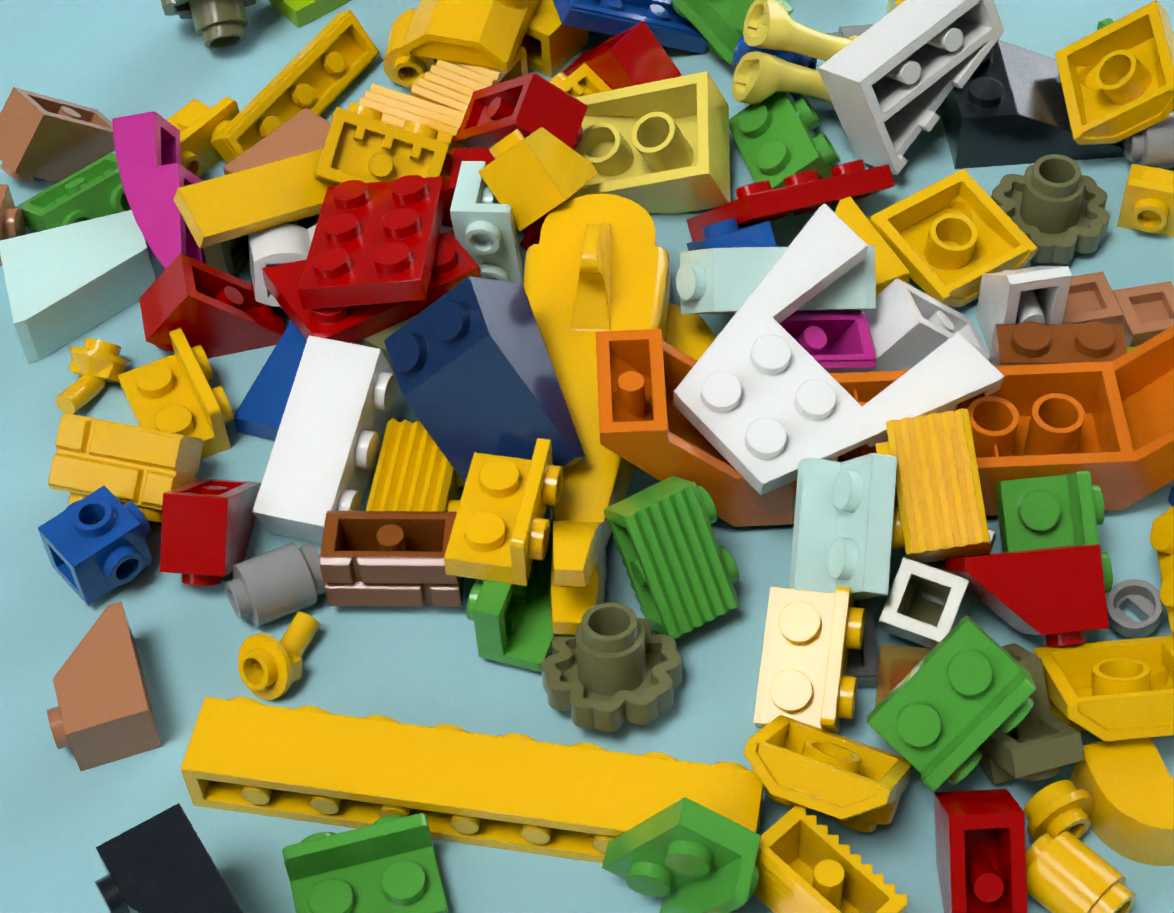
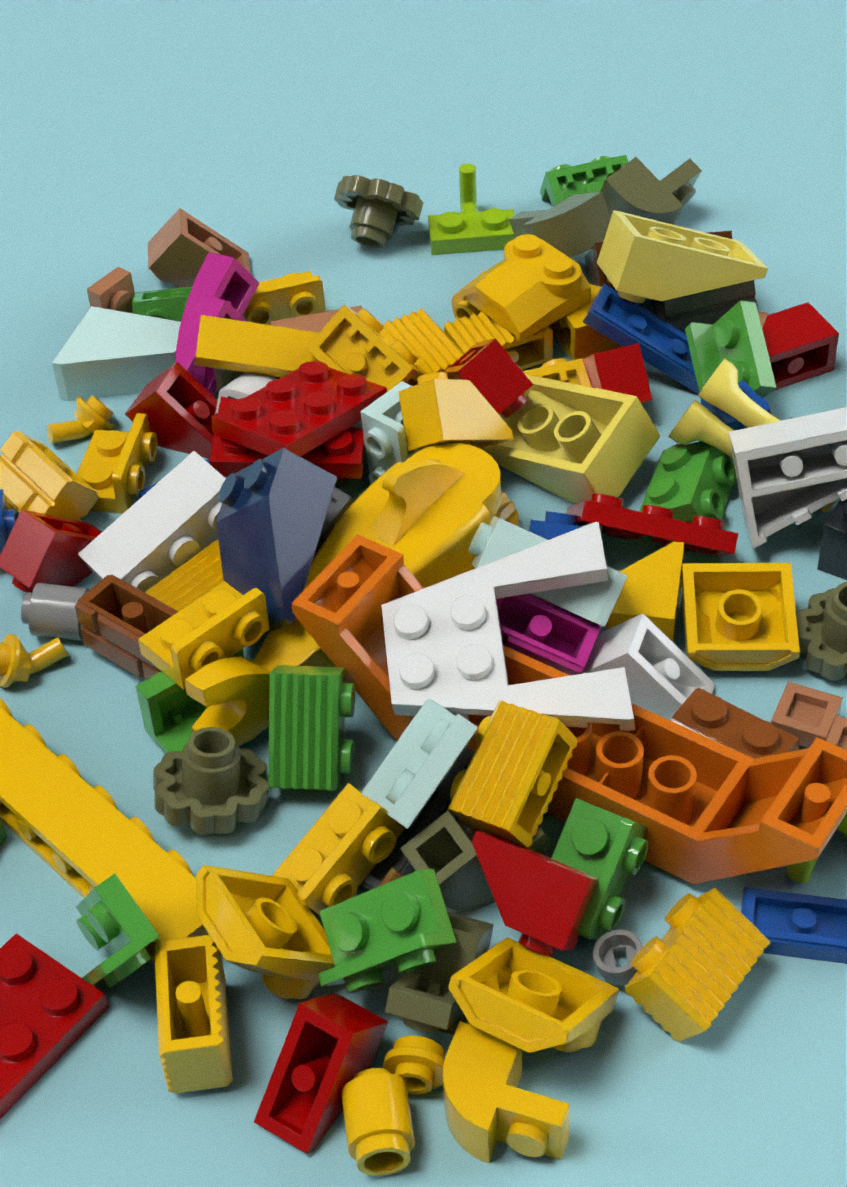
camera: 35 degrees right, 5 degrees down
yellow tile [210,9,380,164] -> none
white slope [976,266,1072,352] -> none

